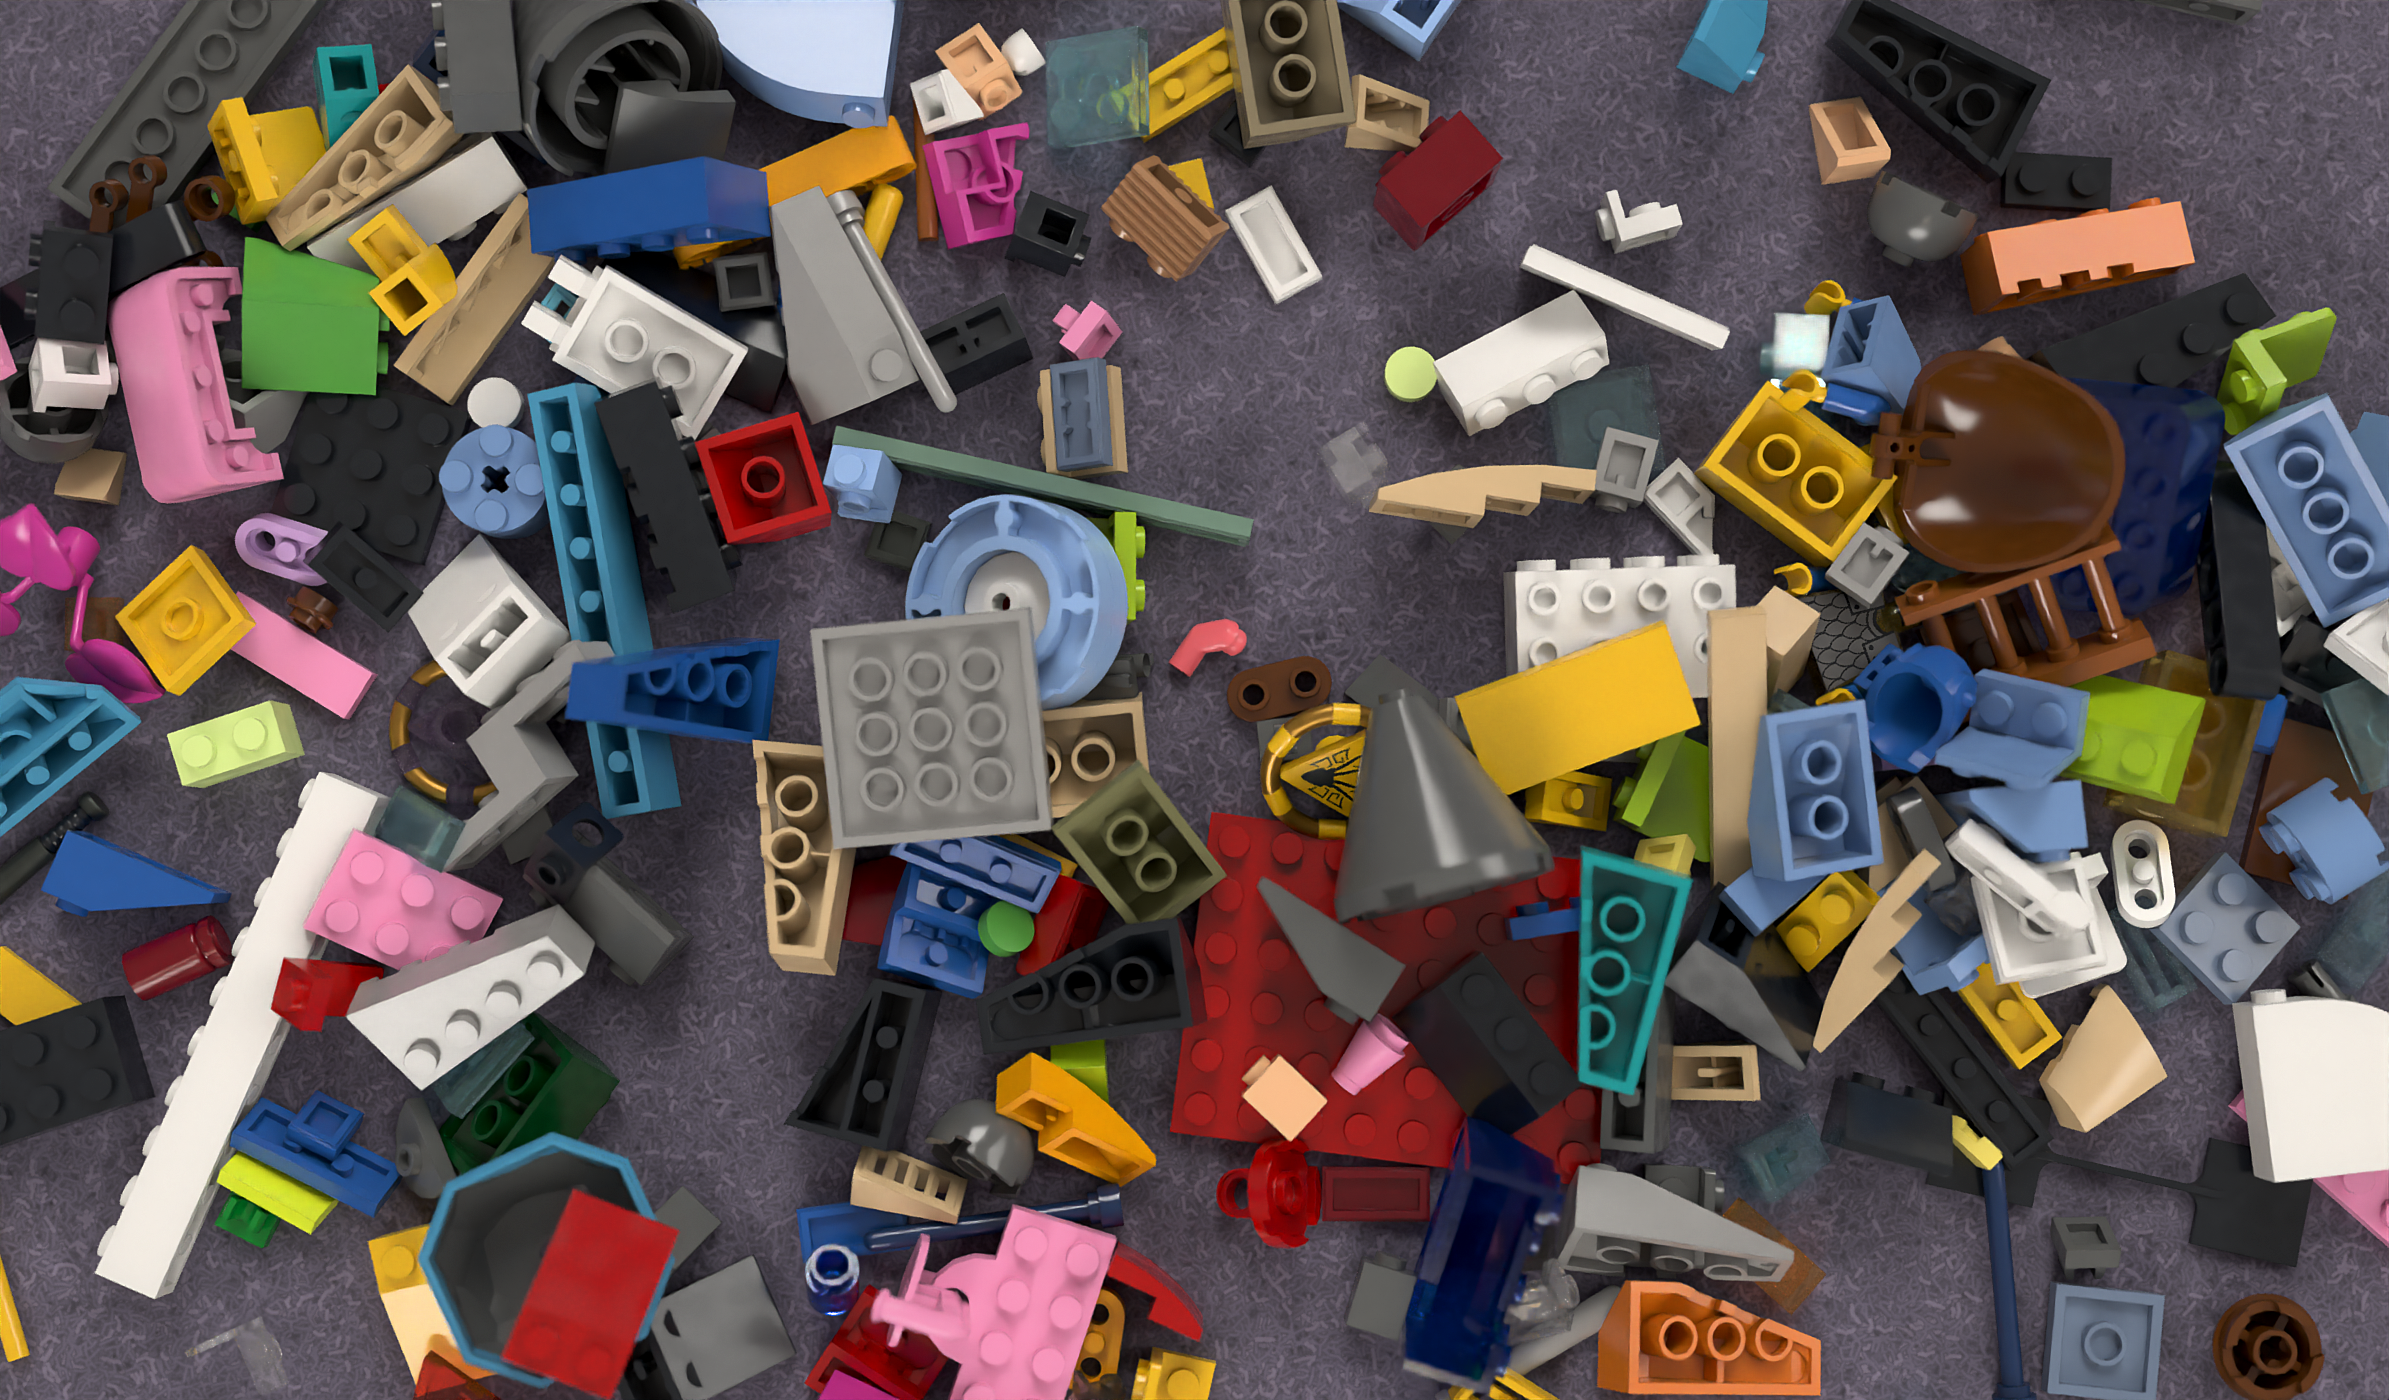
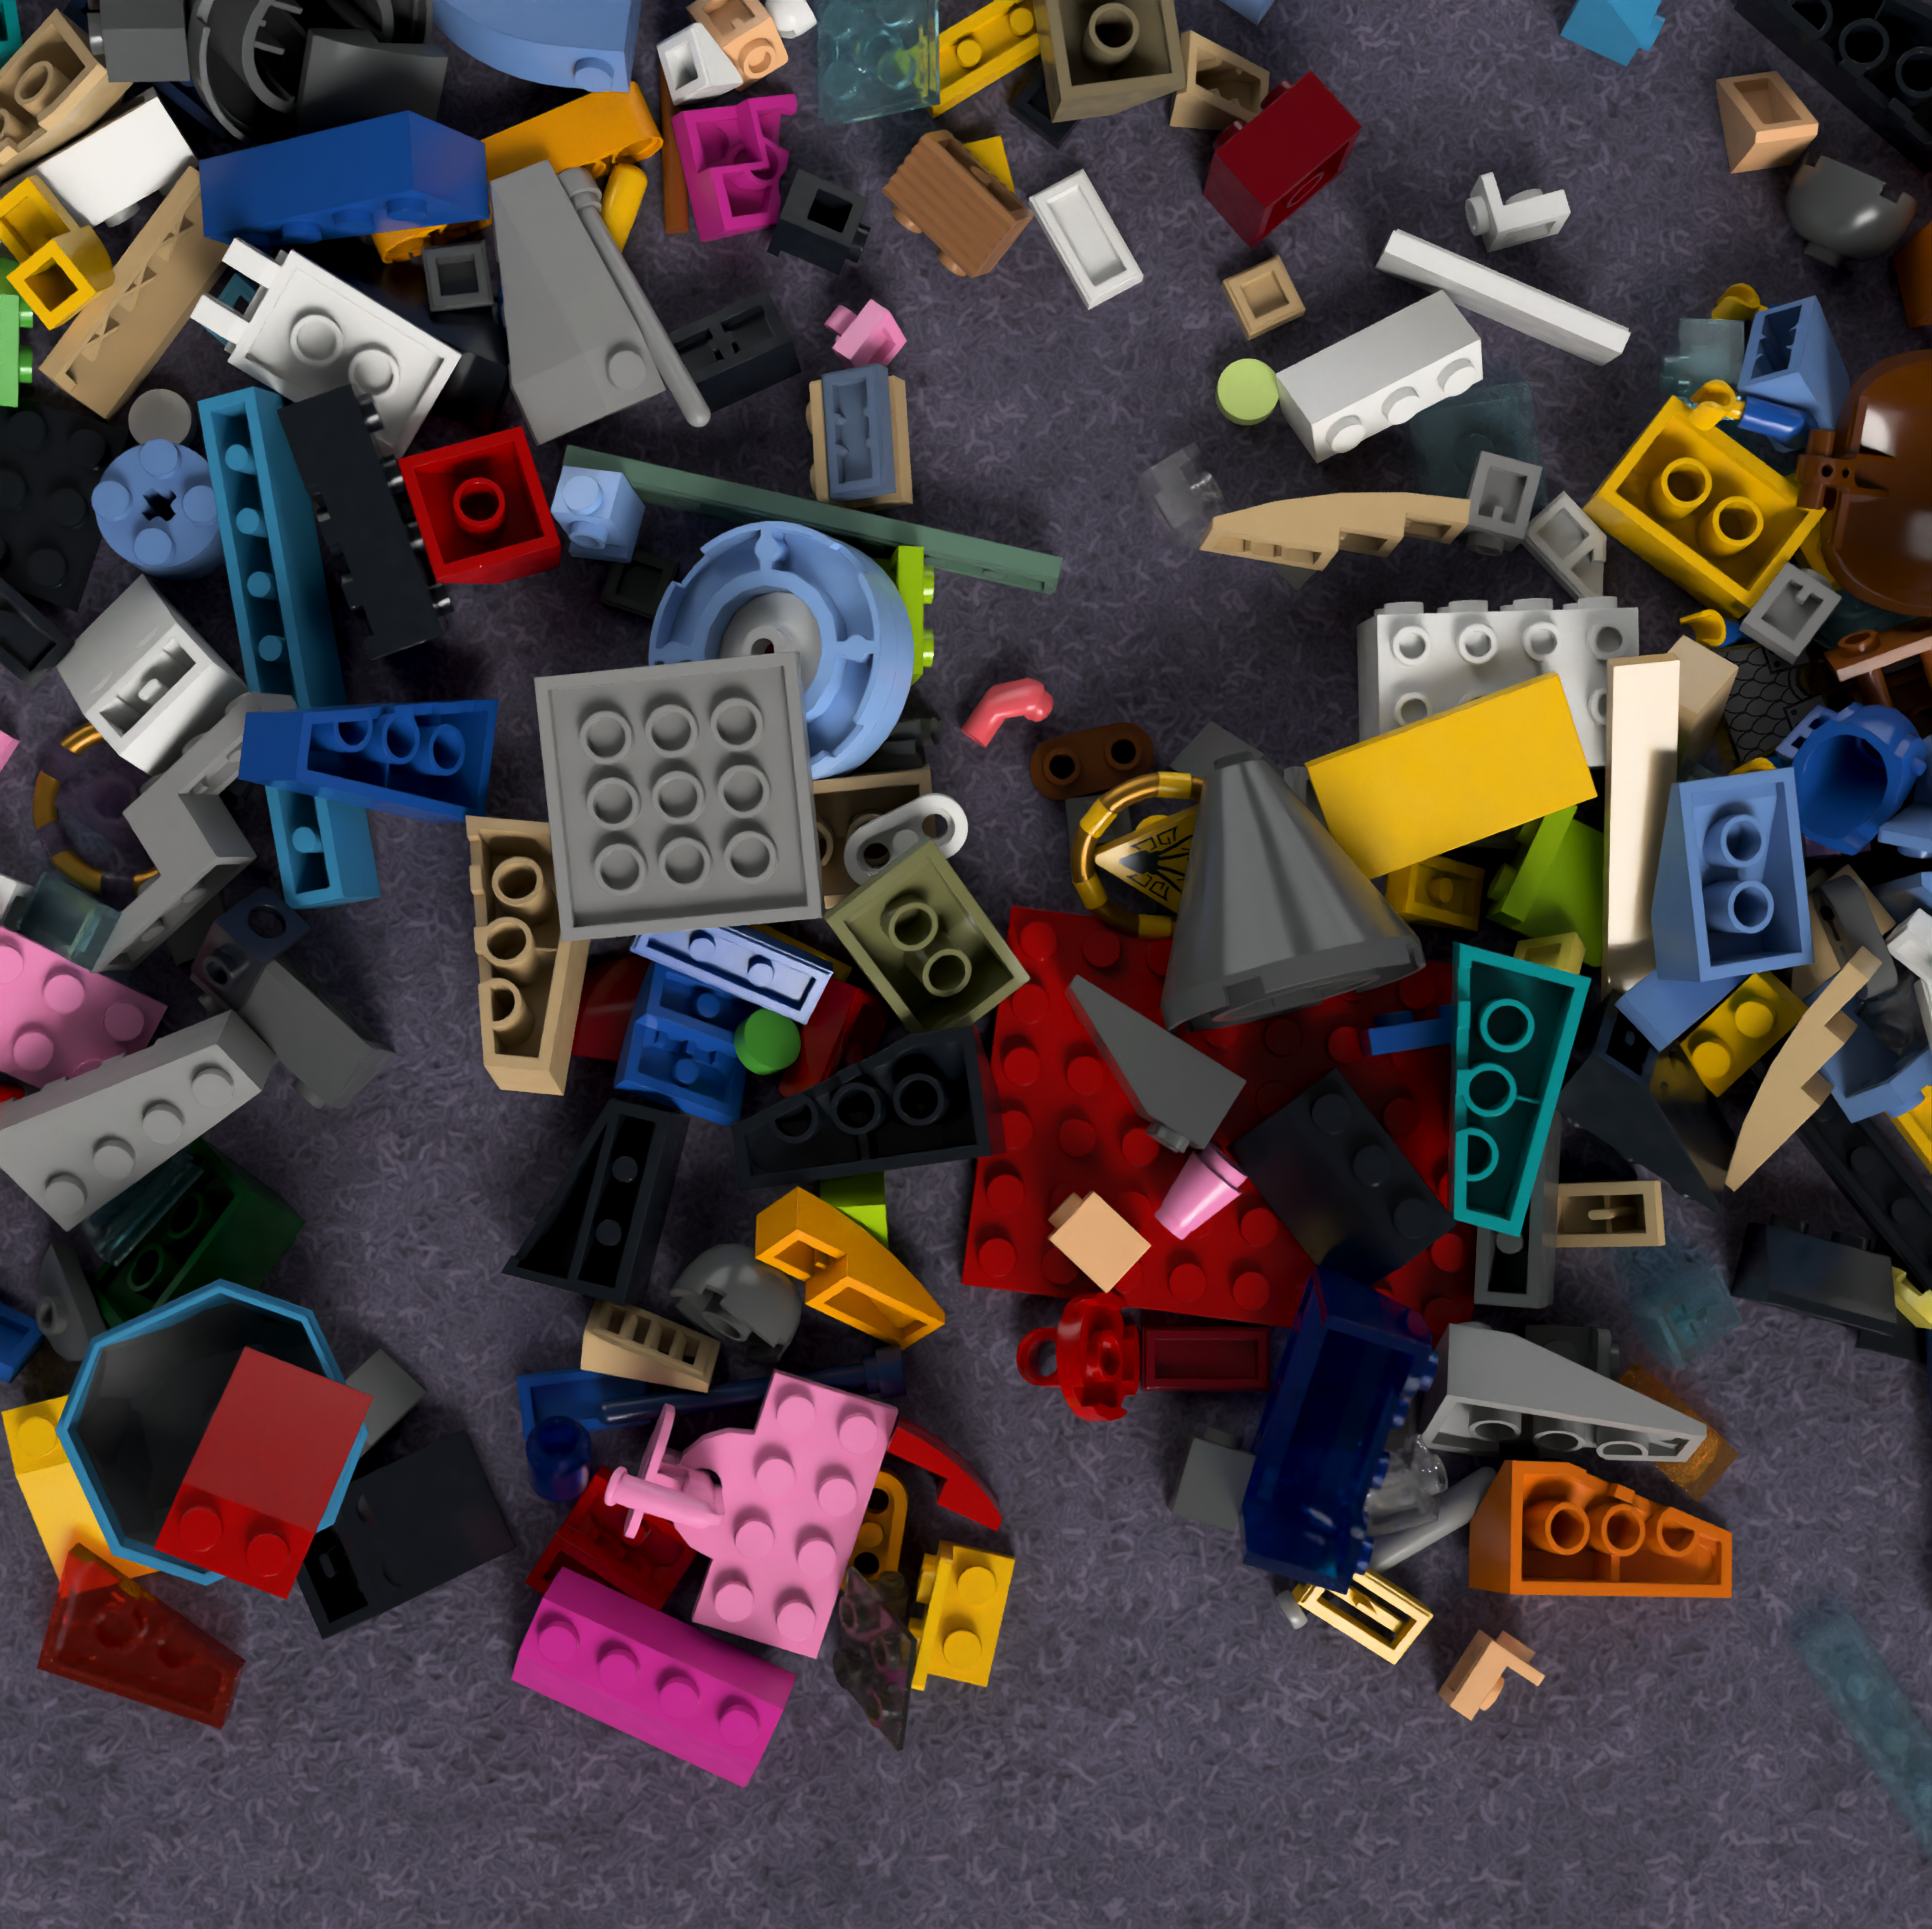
camera: 10 degrees left, 0 degrees up
none -> white plate [844,793,968,885]
none -> tan tile [1221,255,1306,341]

